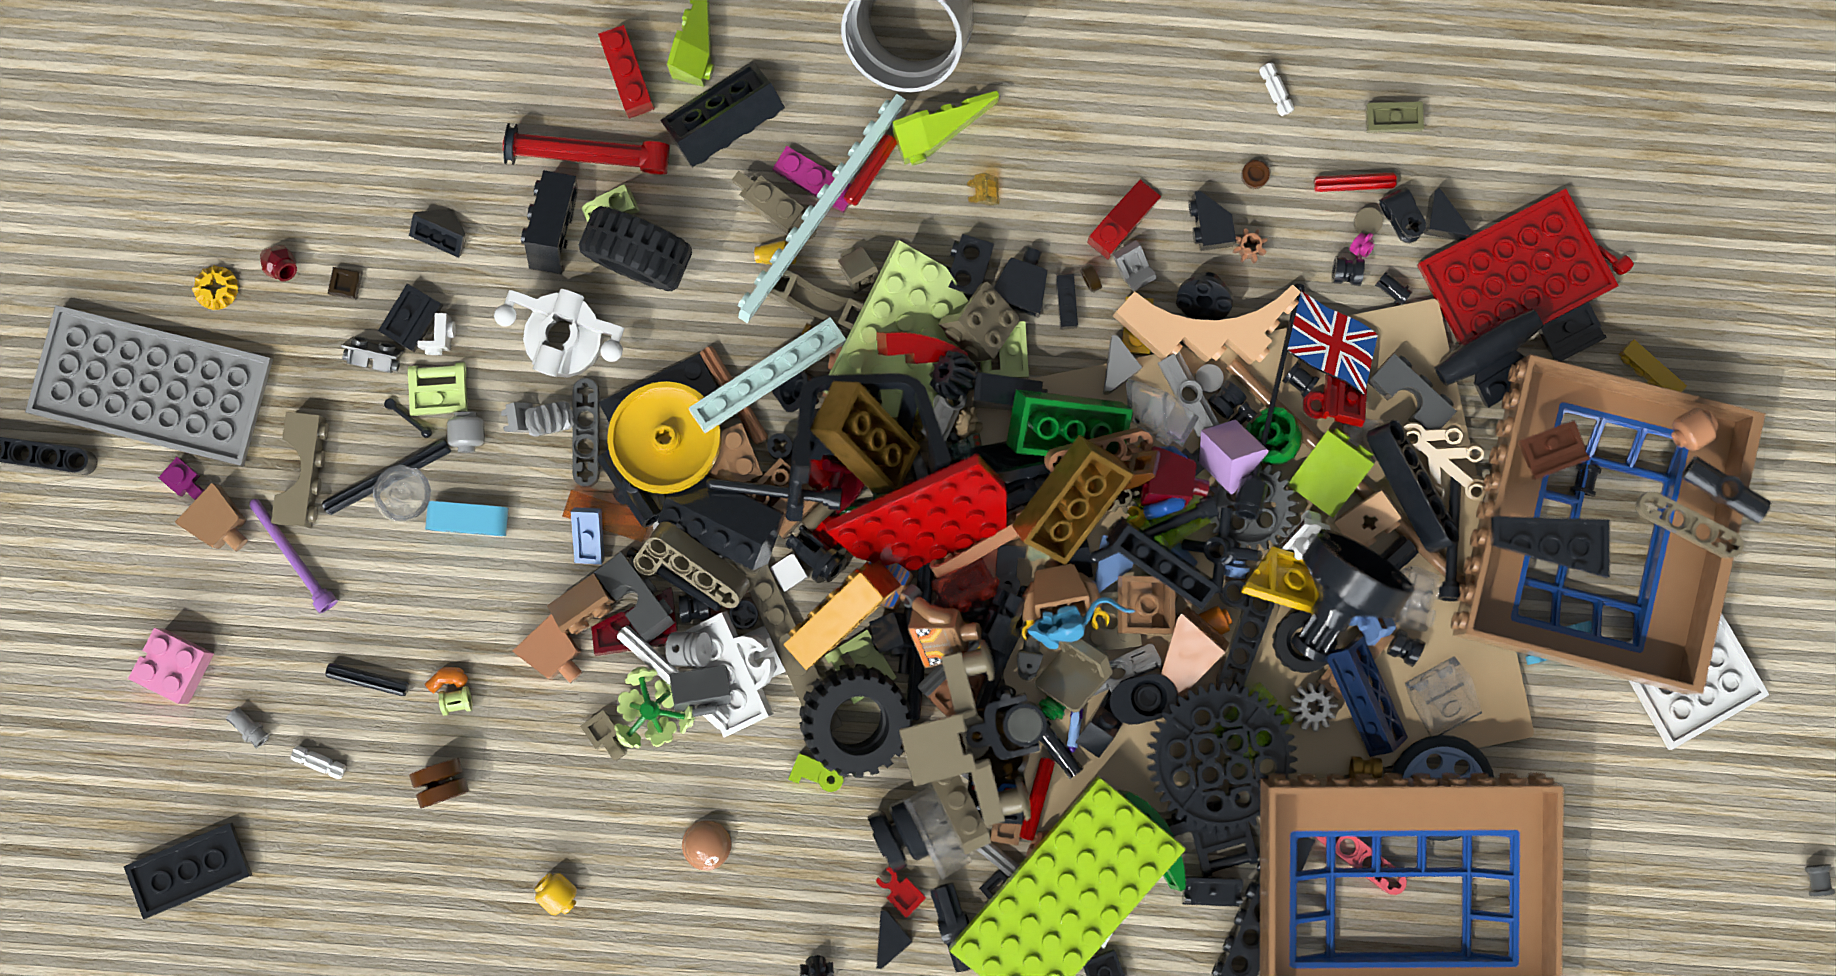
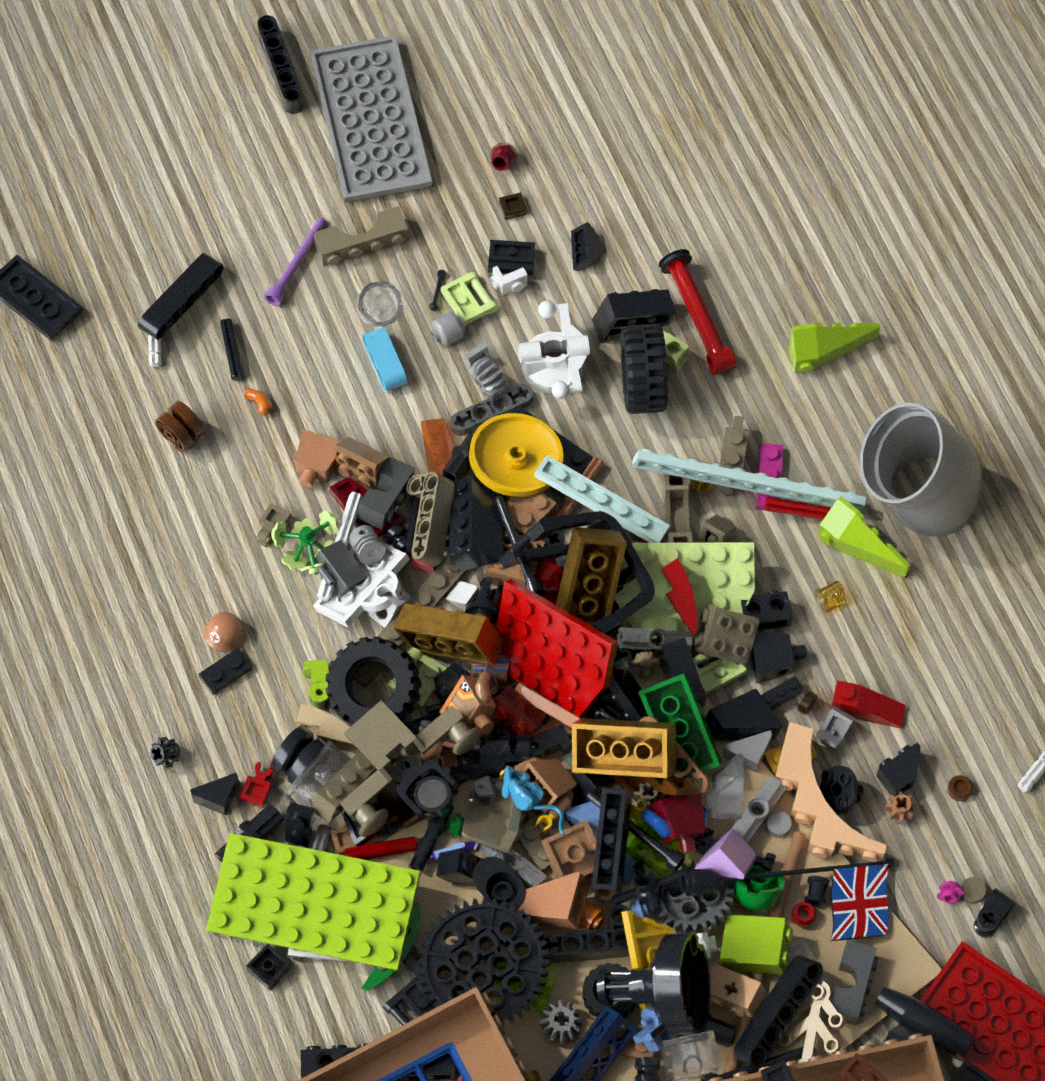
camera: 60 degrees right, 20 degrees down
bright pink piece [128,628,214,704] -> none
magenta plate [158,457,205,500] -> none
medium nougat torso [175,483,248,551] -> none
yellow gear [192,265,238,310] -> none
light grey pin [226,707,269,748] -> none
black axle [322,439,451,515] -> none
hinge [341,336,404,373] -> none
yellowish green bush [439,686,473,716] -> none
yellow head [534,873,577,915] -> none
plate [571,507,605,565] -> none
red arch [598,25,655,119] -> none
black slope [660,61,785,168] -> none
black wheel [730,600,758,630] -> none
black gear [929,351,977,400] -> none
black hinge [1182,876,1243,907] -> none
black wheel [1208,380,1247,419] -> none
red axle [1314,172,1397,192] -> none
red plate [1322,374,1367,427] -> none
black wheel [1331,256,1365,286] -> none
black pin [1375,271,1412,305] -> none
black slope [1424,187,1473,241] -> none
none -> black beam [138,253,224,340]
none -> black plate [198,648,252,695]
none -> black plate [285,802,314,847]
none -> tan slope [296,703,359,753]
none -> black slope [705,688,783,741]

